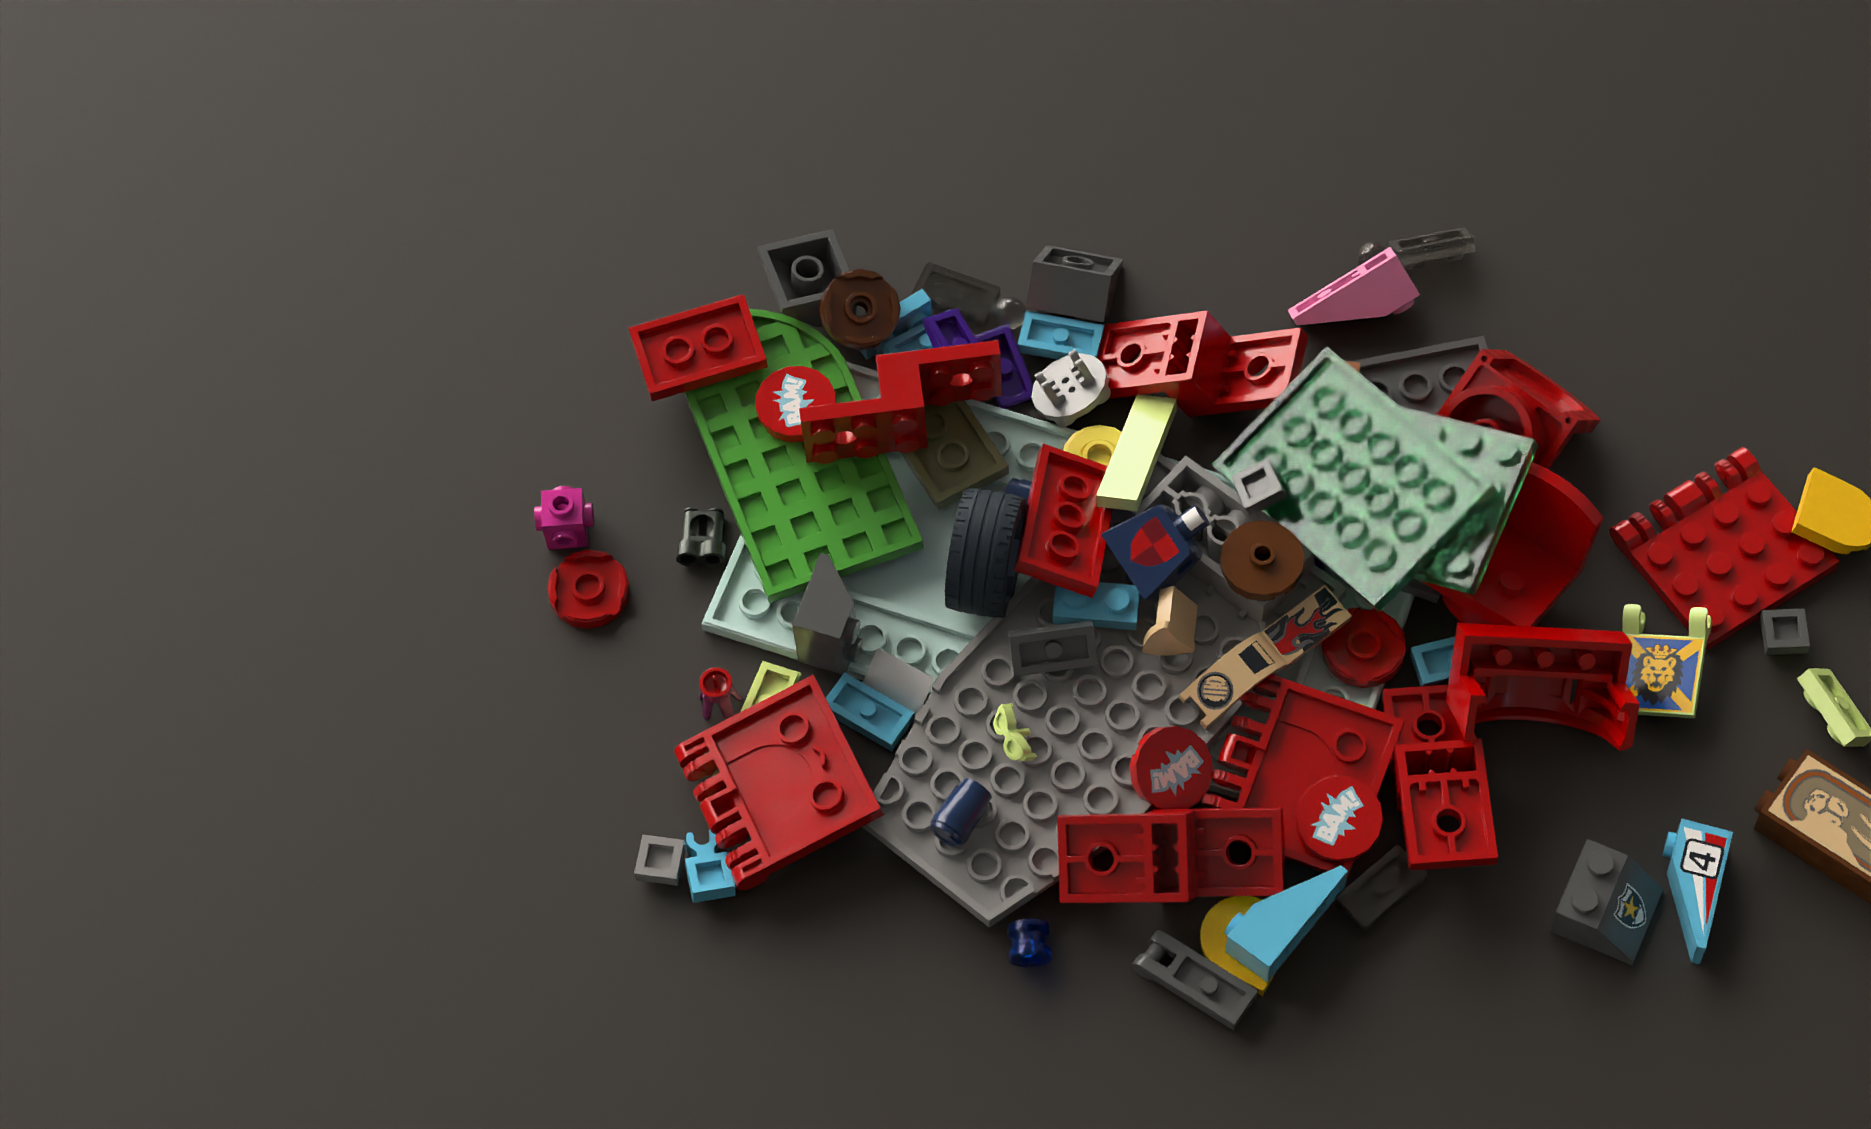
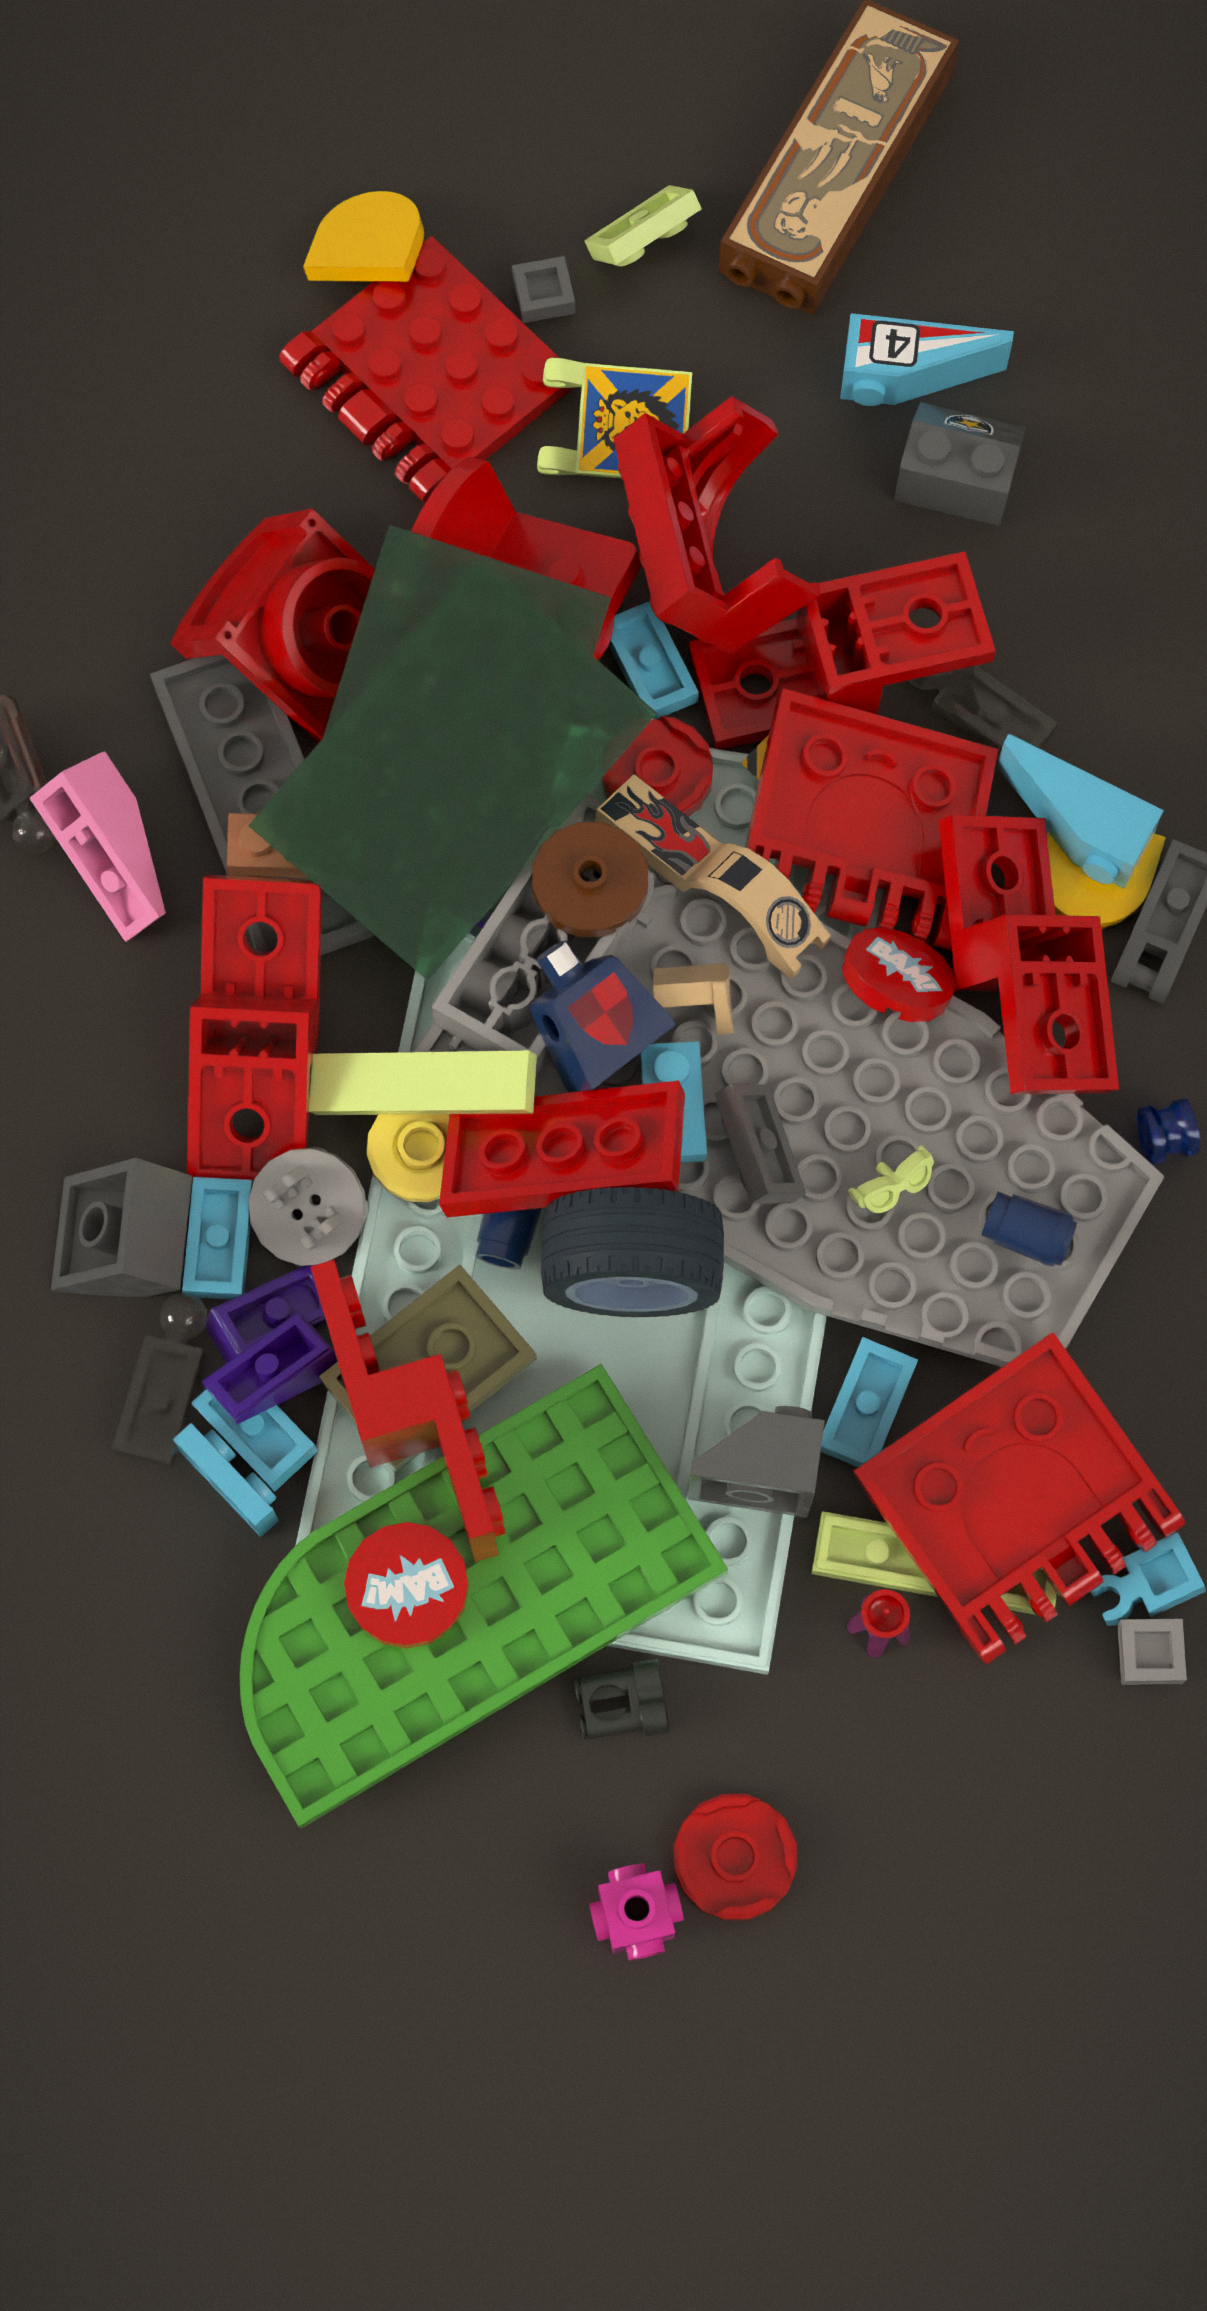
camera: 105 degrees left, 10 degrees up
red plate [628,294,768,402] -> none
dark grey slope [757,229,857,328] -> none
reddish brown plate [819,269,901,350] -> none
white sticker [863,648,935,723] -> none
plate [1231,457,1287,516] -> none
tile [1296,775,1383,862] -> none

